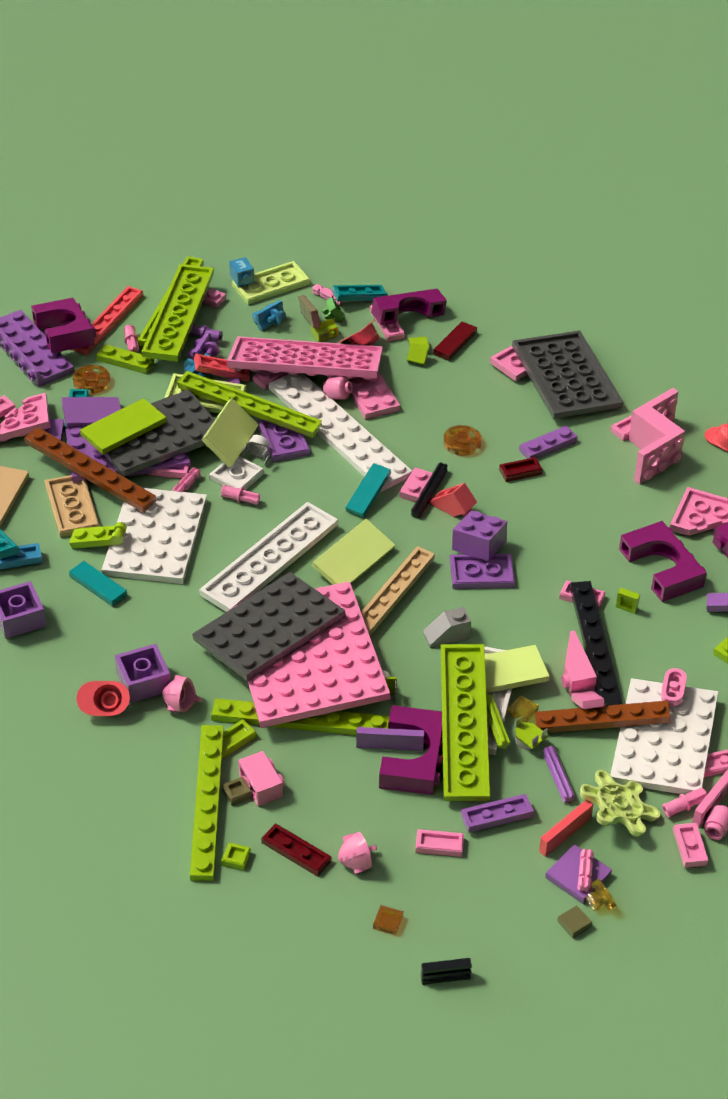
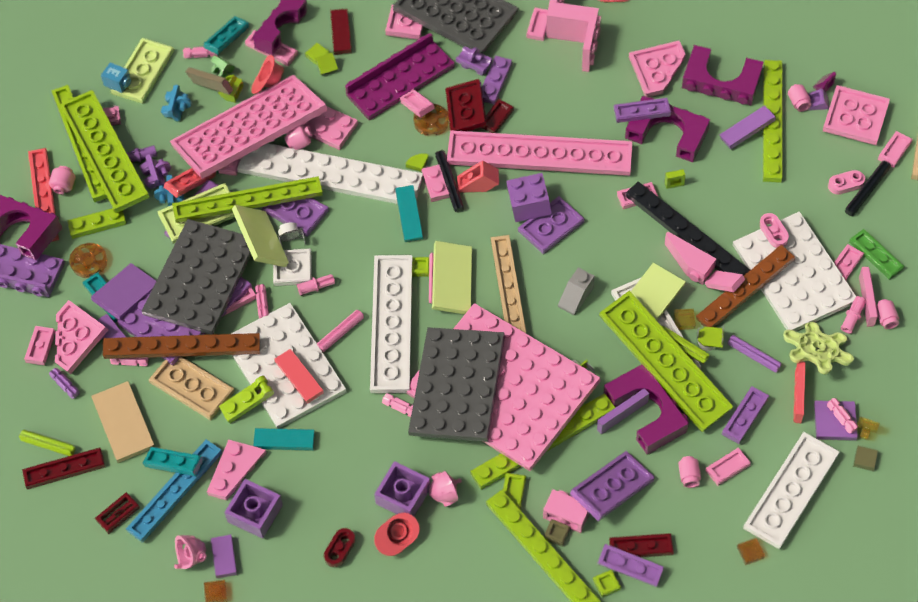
camera: 35 degrees left, 15 degrees up
lime tile [80,398,167,455] -> none
bright pink axle [124,325,139,352] -> none
bright pink helmet [338,832,377,874] -> none
black tile [421,958,472,985] -> none
bright pink plate [673,823,708,868] -> none
none -> bright pink head [49,166,76,194]
none -> bright pink axle [110,358,149,366]
none -> bright pink wing [207,440,267,500]
none -> coral tile [274,349,324,404]
none -> bright pink axle [317,310,364,352]
none -> dark red plate [324,528,355,567]
none -> magenta bracket [345,33,455,121]
none -> bright pink axle [382,393,413,417]
none -> bright pink tile [400,89,435,117]
none -> lime tile [405,154,429,172]
none -> lime tile [412,257,430,277]
none -> dark red plate [445,79,487,131]
none -> bright pink plate [447,131,632,176]
none -> medium lavender hips [456,46,492,76]
none -> medium lavender tile [570,451,655,521]
none -> medium lavender plate [597,544,664,587]
none -> medium lavender tile [613,98,671,123]
none -> bright pink brick [678,456,701,488]
none -> white plate [743,432,839,549]

